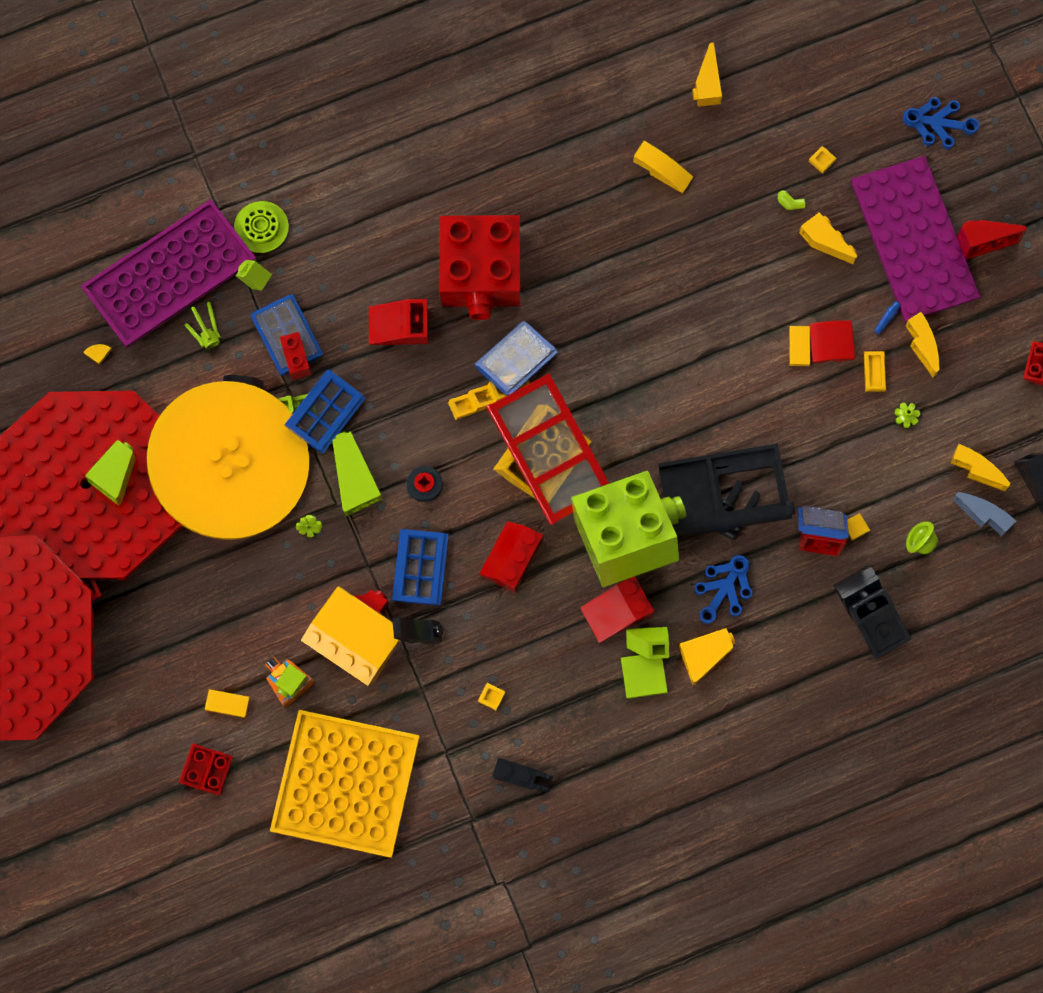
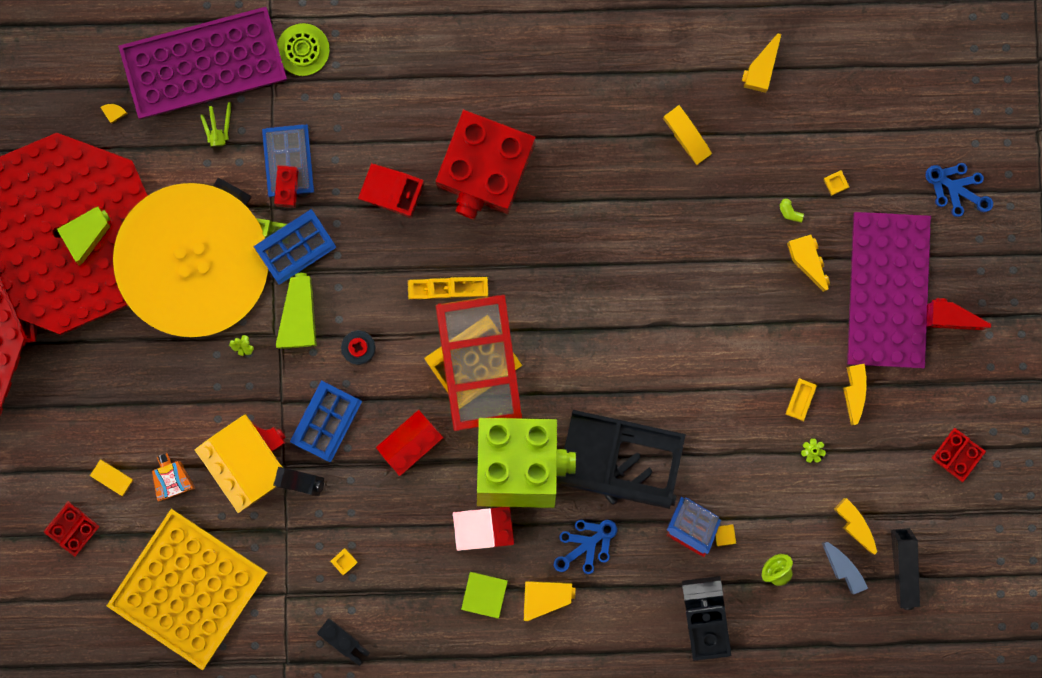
camera: 20 degrees right, 10 degrees up
lime brick [236,260,272,291] -> none
lime brick [275,664,308,699] -> none
clear piece [474,321,558,395] -> none
lime slope [626,627,669,659] -> none
yellow tile [789,326,810,366] -> none
red slope [809,320,856,364] -> none
blue animal [874,301,901,335] -> none

